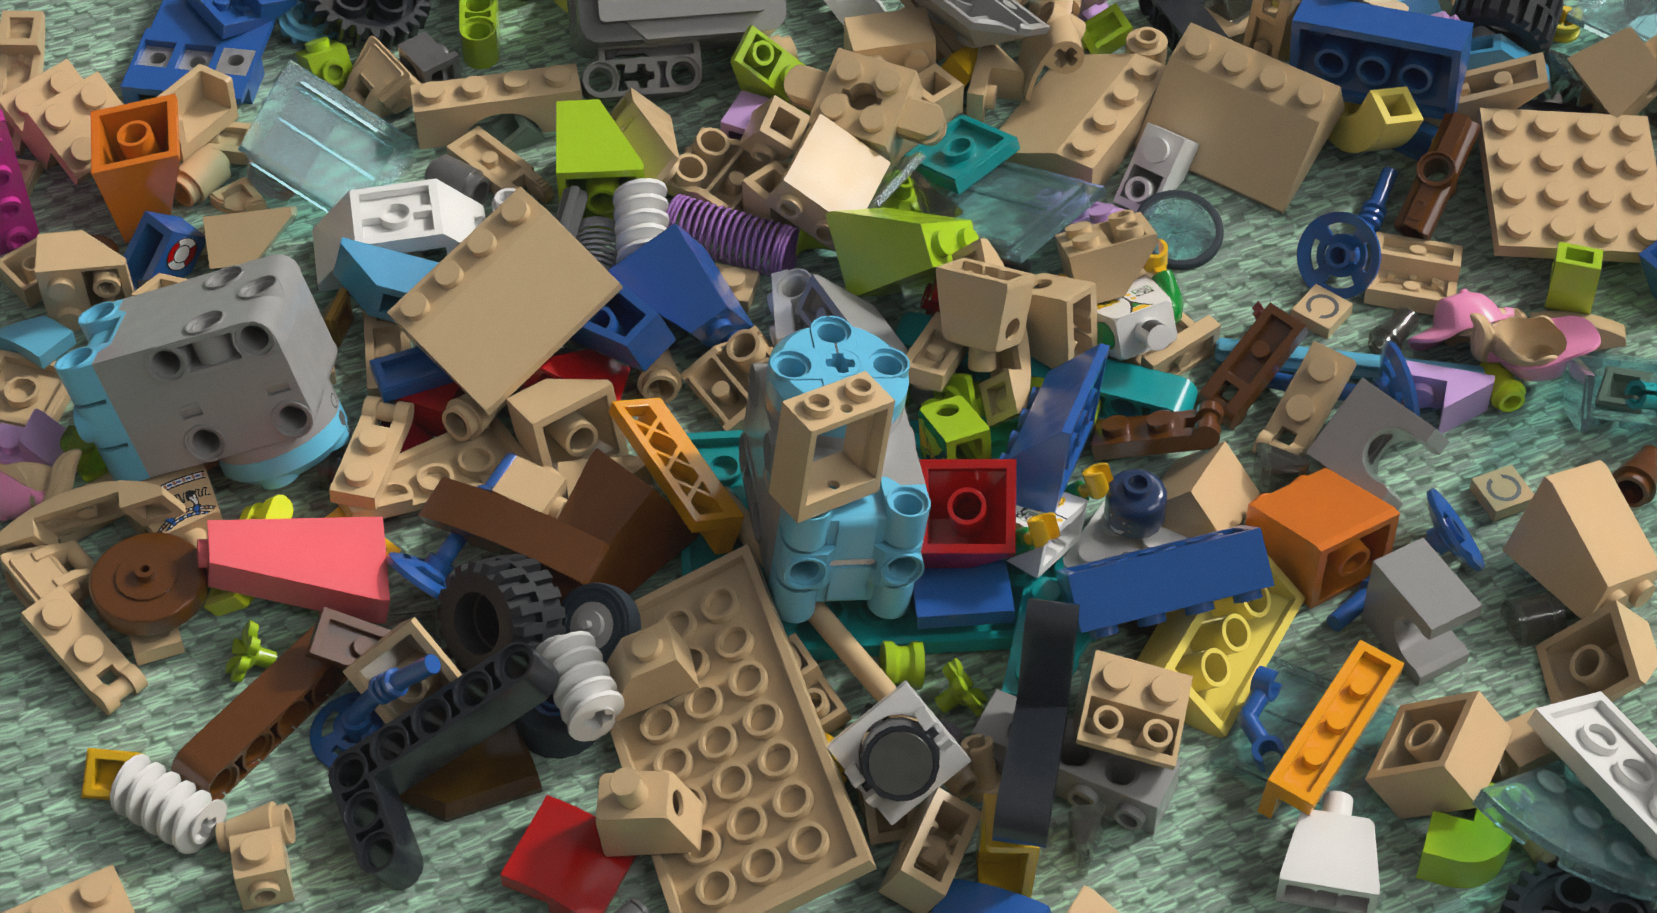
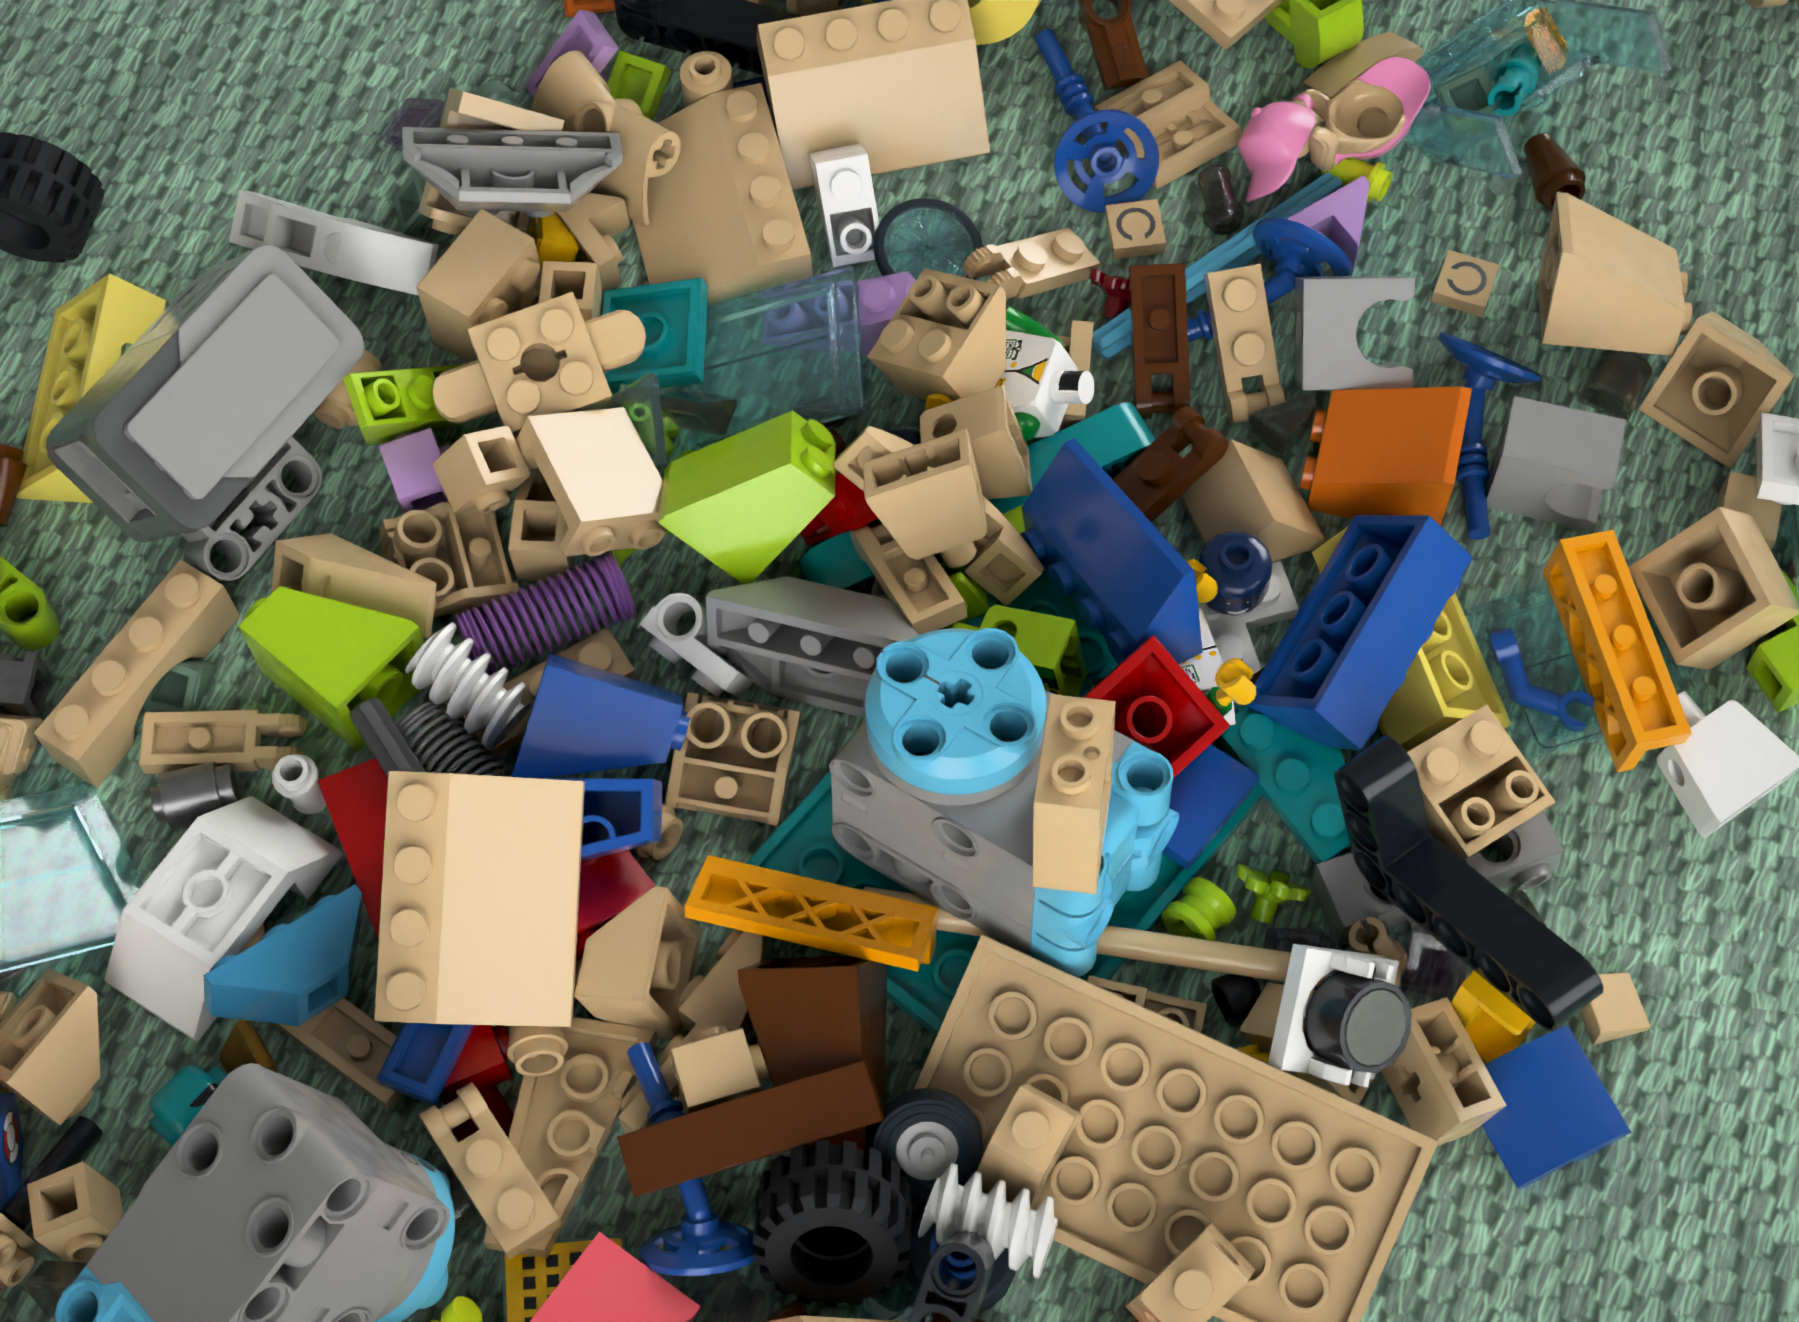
camera: 45 degrees left, 15 degrees up
none -> tan hinge [962,227,1101,299]

